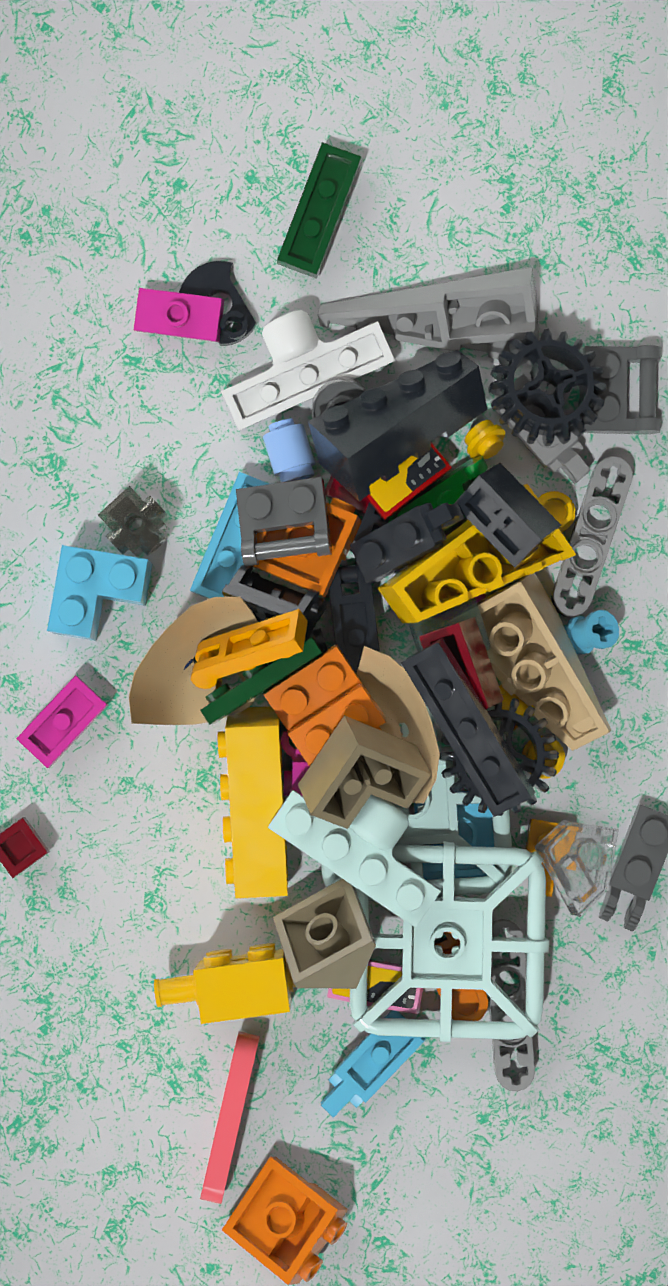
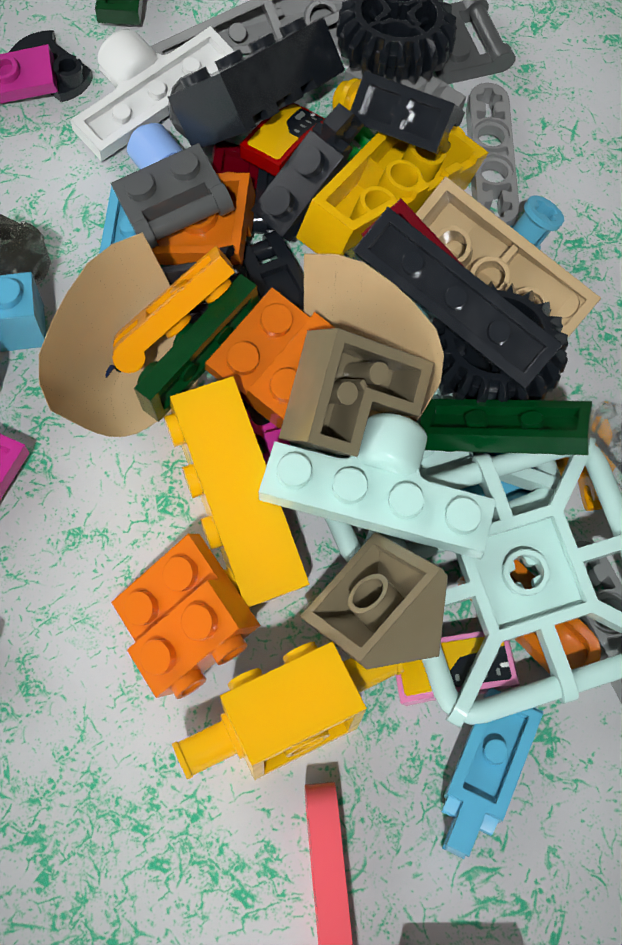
camera: 20 degrees left, 20 degrees down
none -> orange plate [111,533,261,699]
none -> dark green plate [419,399,592,455]

